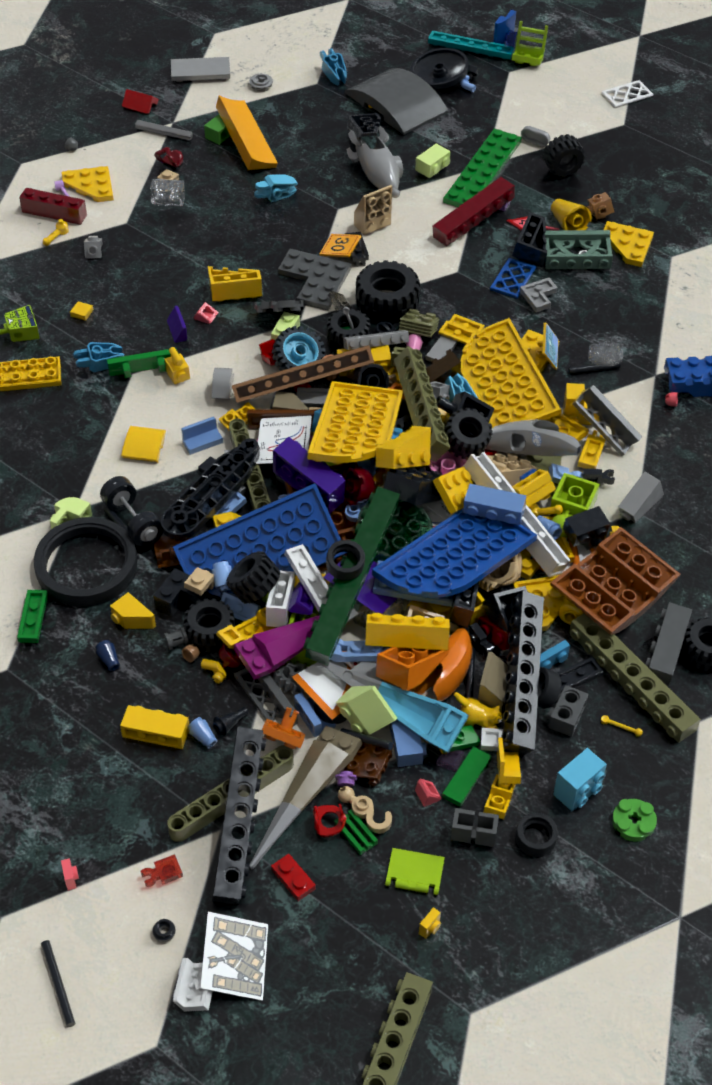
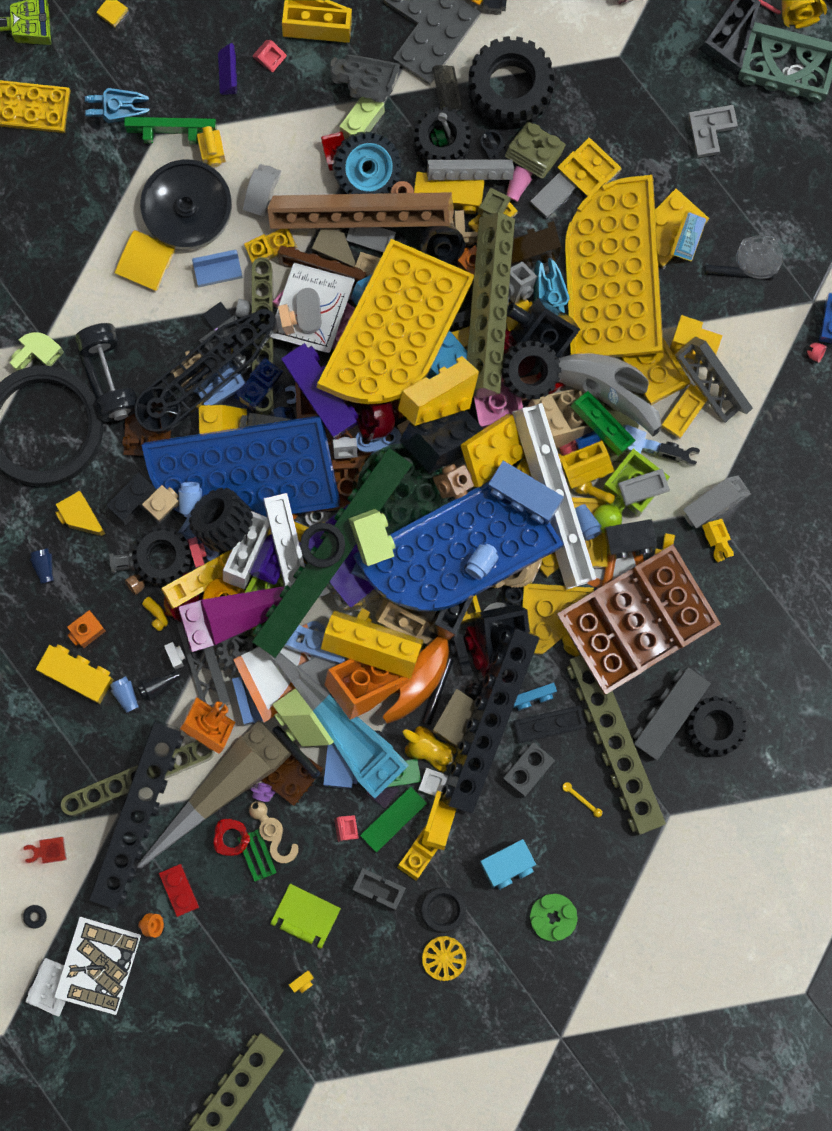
camera: 15 degrees right, 30 degrees up
blue window [490,258,536,299] -> none
black tyre [537,667,562,709] -> none
none -> orange brick [67,610,106,648]
none -> orange tile [139,913,164,938]
none -> black dish [140,159,232,250]
none -> white plate [164,642,186,670]
none -> coral plate [188,537,207,567]
none -> clear blue slope [235,358,283,411]
none -> light nougat plate [278,304,297,335]
none -> light grey tile [296,288,322,334]
none -> white plate [333,437,358,459]
none -> yellowish green brick [348,509,395,566]
none -> yellow wheel [422,936,466,981]
none -> medium nougat brick [433,464,474,499]
none -> light blue brick [465,544,499,580]
none -> green plate [570,391,636,456]
none -> light grey tile [618,469,670,506]
none -> yellow plate [702,519,734,562]

